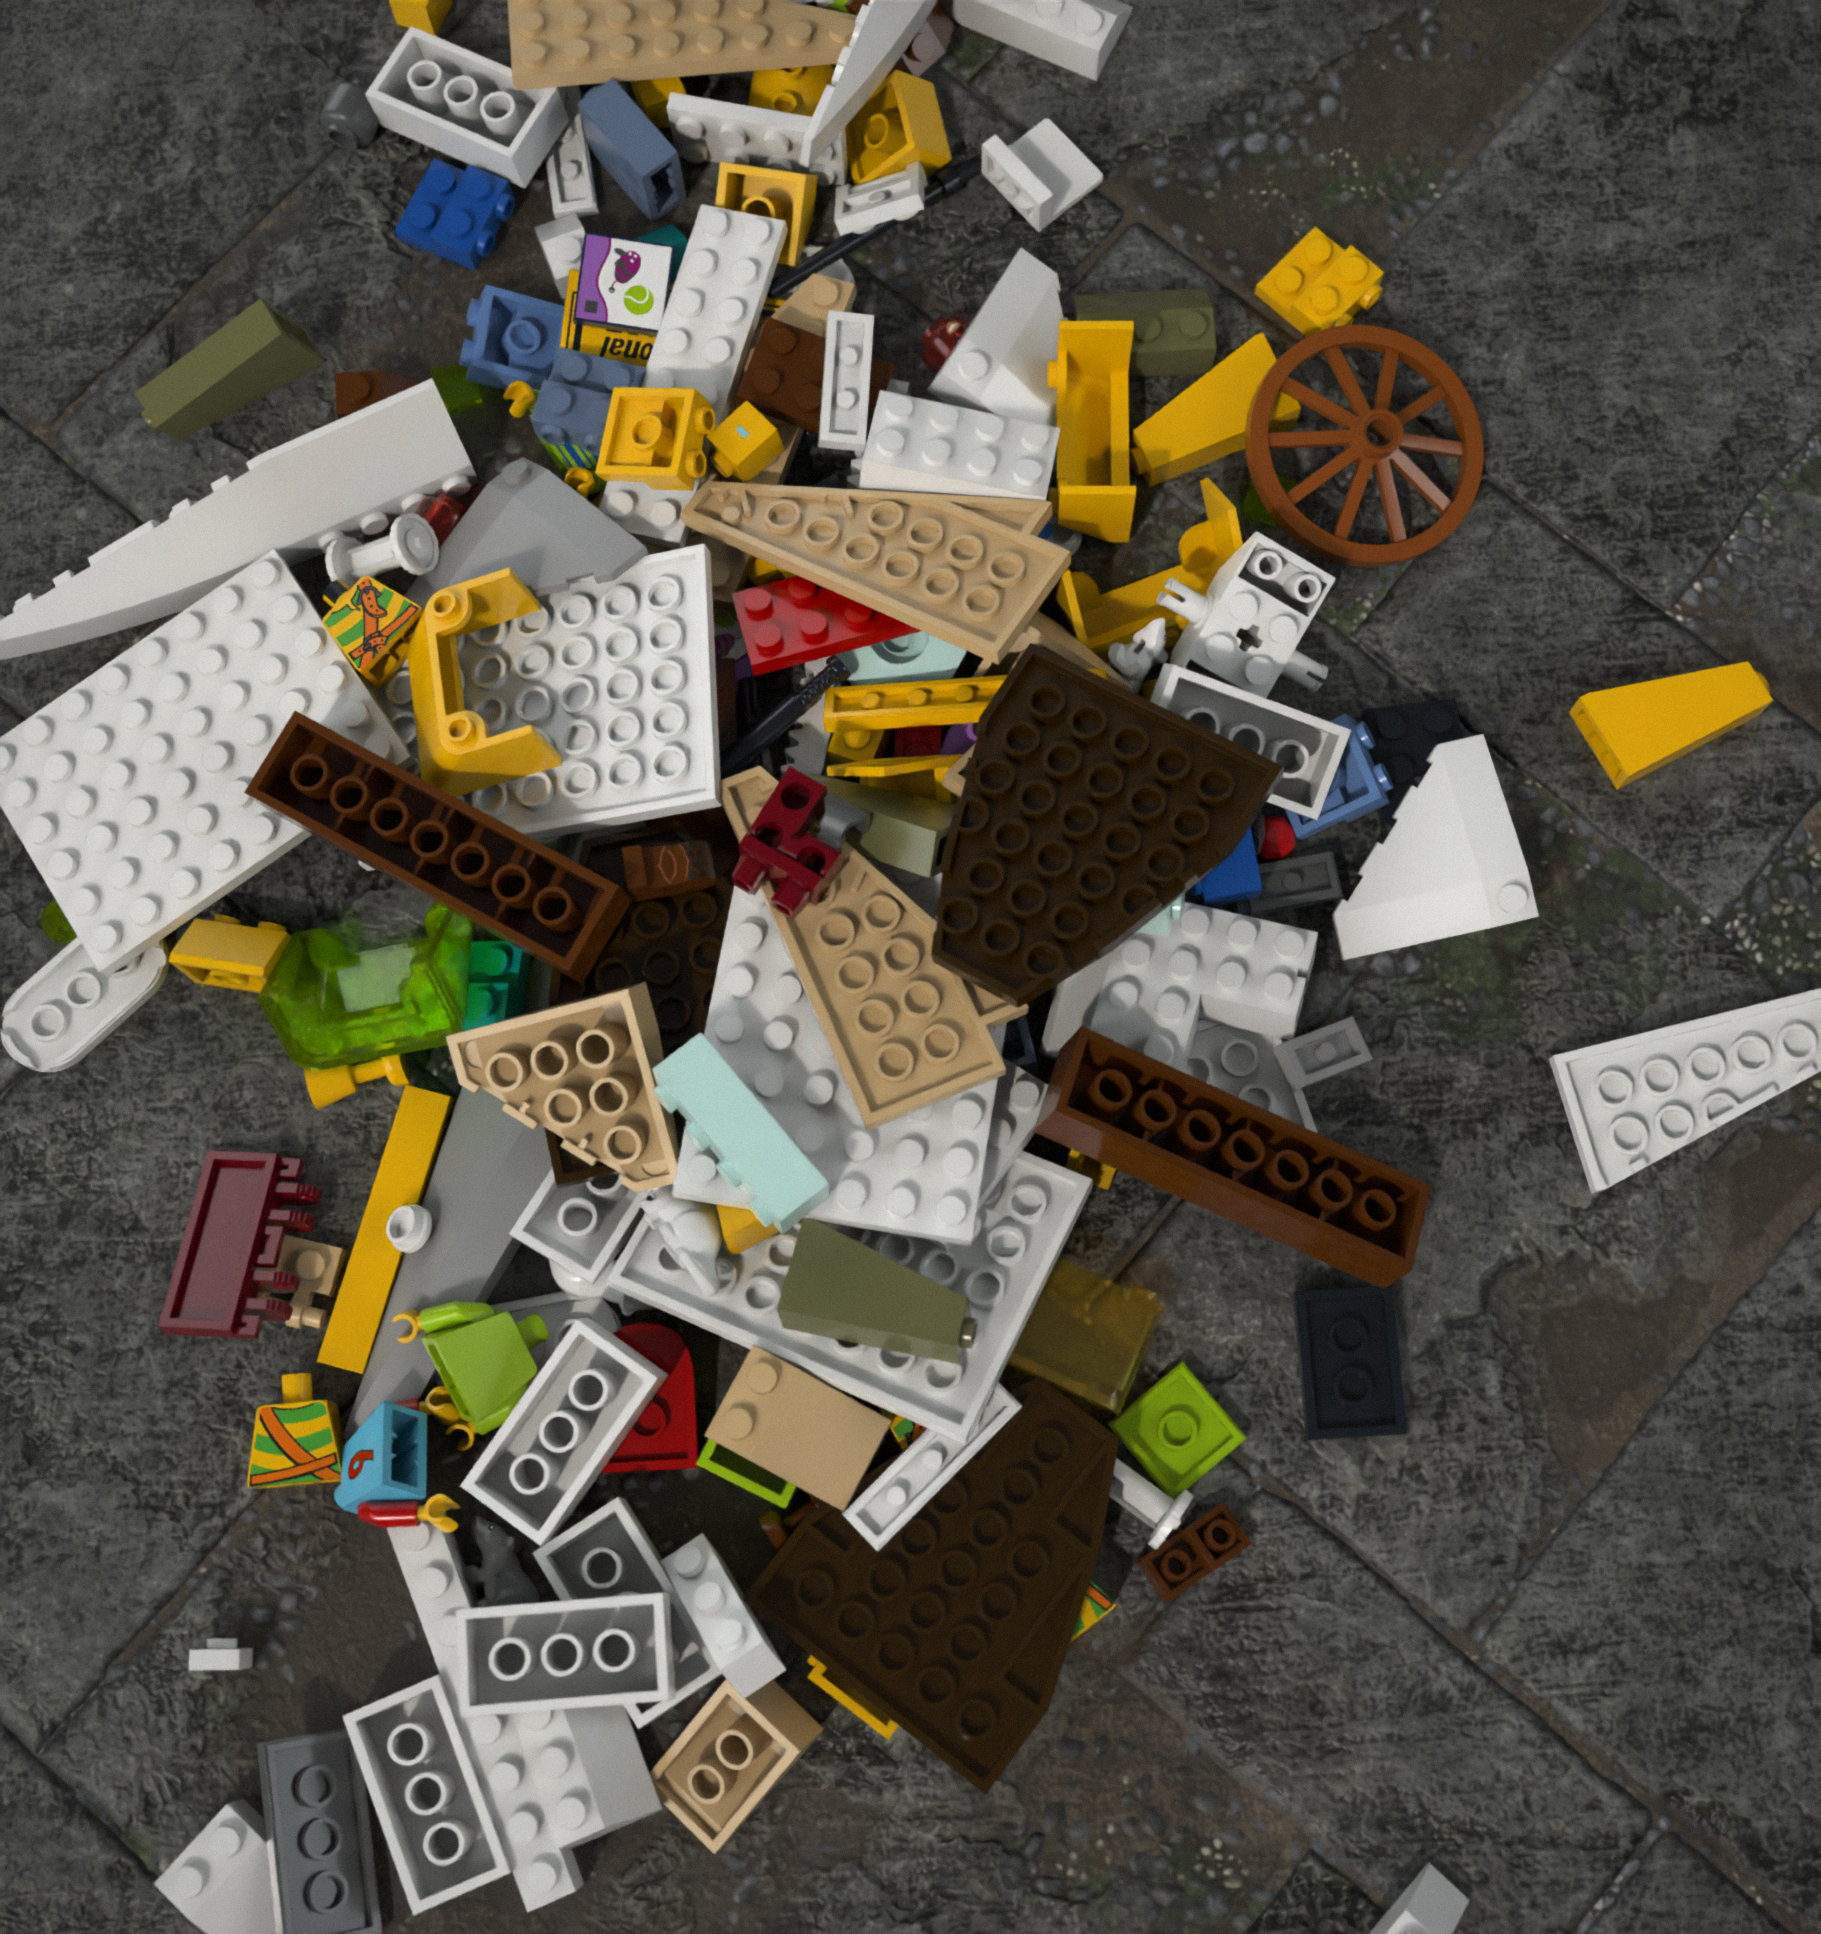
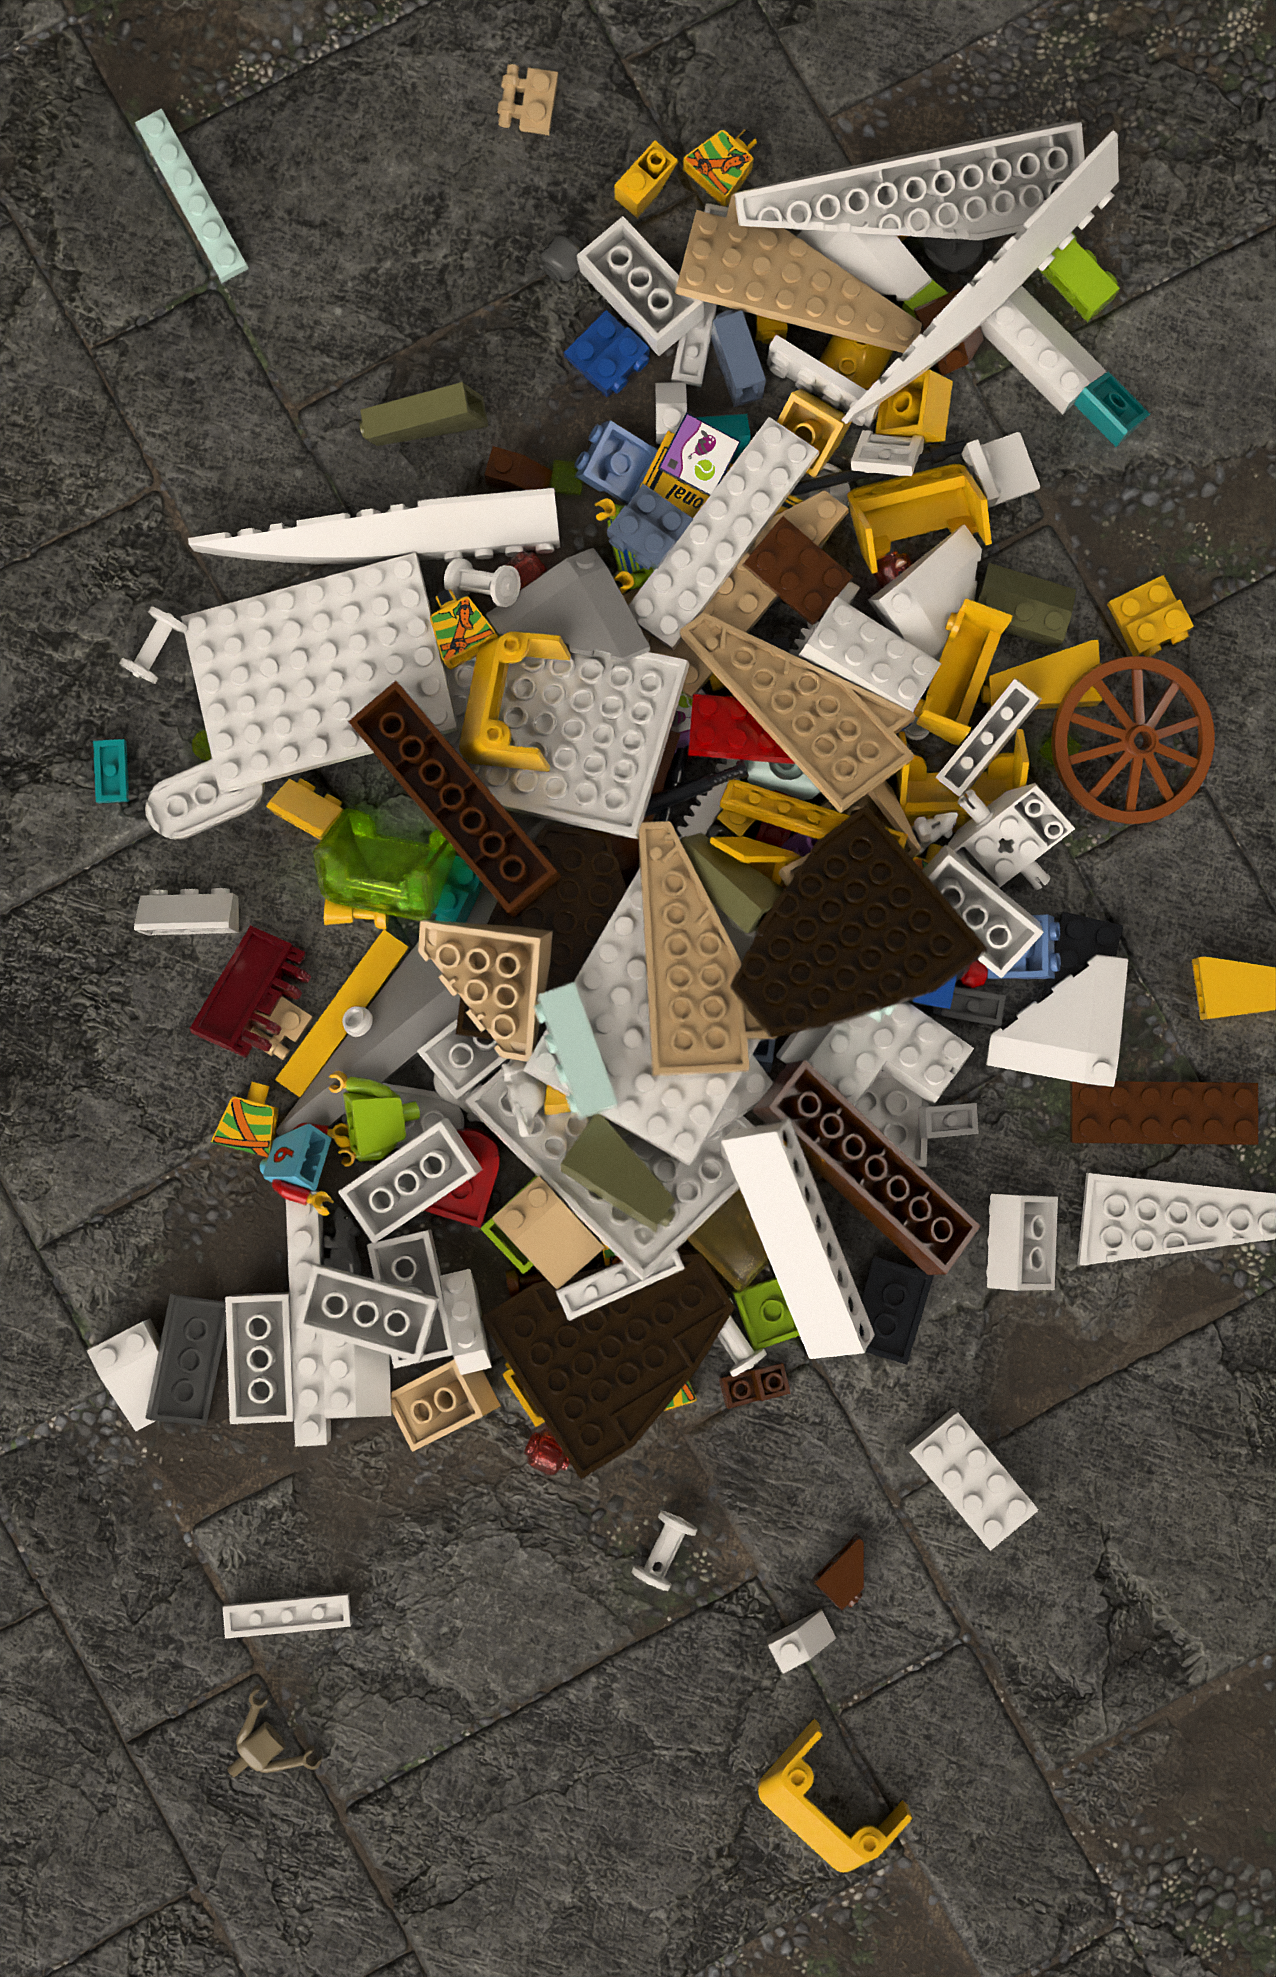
camera: 15 degrees right, 10 degrees up
white plate [189,1638,253,1671] -> none
yellow plate [595,387,715,491] -> none
reddish brown leg [622,840,717,903] -> none
yellow brick [706,400,784,483] -> none
dark red hips [732,766,870,919] -> none
white plate [818,310,874,452] -> none
none -> white slope [134,888,239,935]
none -> clear red head [524,1429,570,1476]
none -> white hose [631,1511,698,1591]
none -> white tile [721,1118,875,1359]
none -> reddish brown slope [813,1533,864,1610]
none -> yellow windscreen [847,464,992,574]
none -> white brick [905,1408,1039,1551]
none -> white brick [935,679,1042,797]
none -> white slope [986,1194,1058,1291]
none -> reddish brown plate [1070,1081,1258,1145]
none -> teal slope [1074,371,1150,447]

